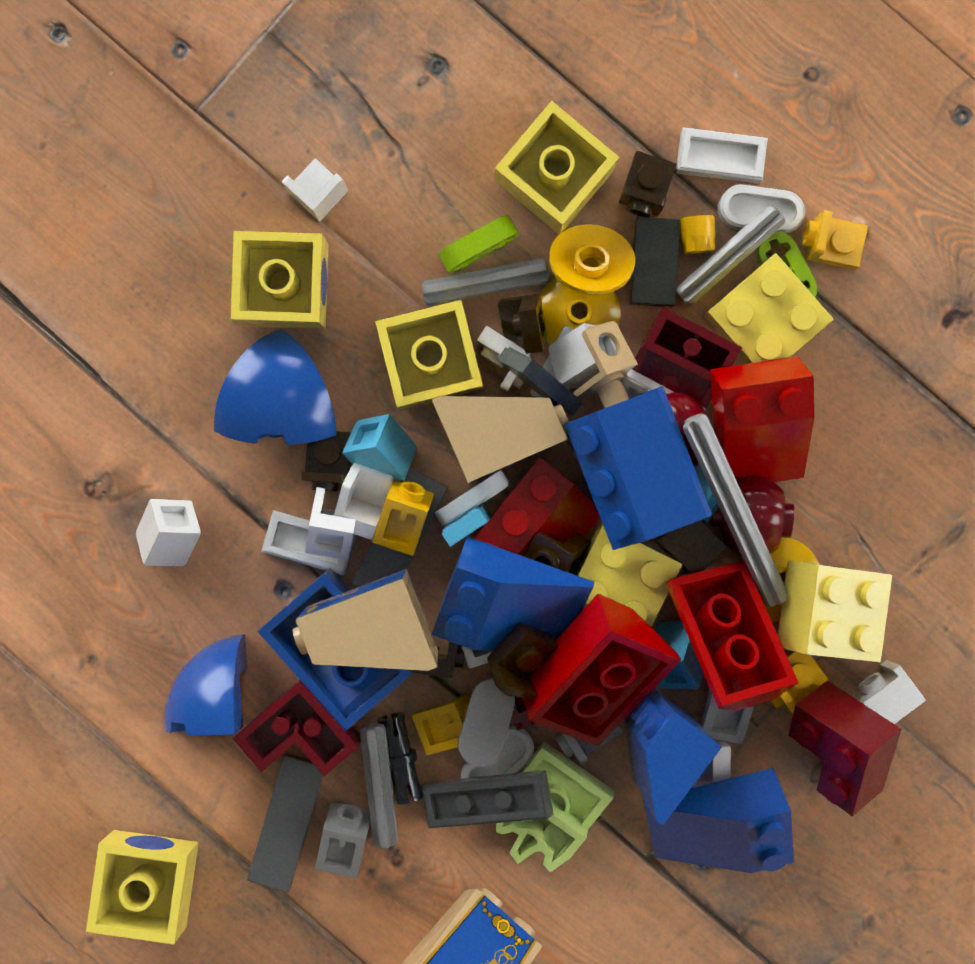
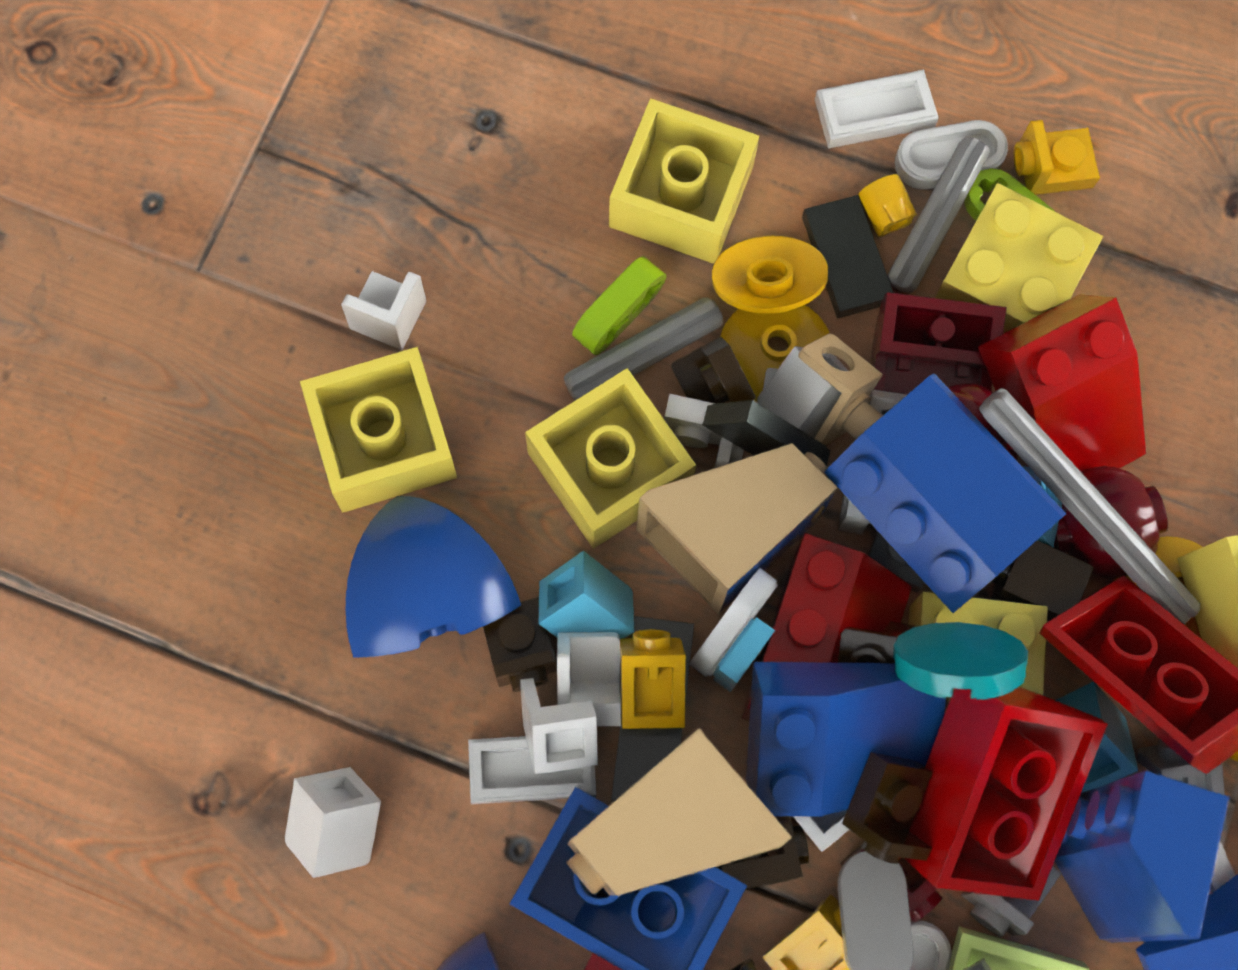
camera: 20 degrees left, 15 degrees down
dark brown bracket [619,150,677,218] -> none
none -> teal tile [893,622,1028,700]

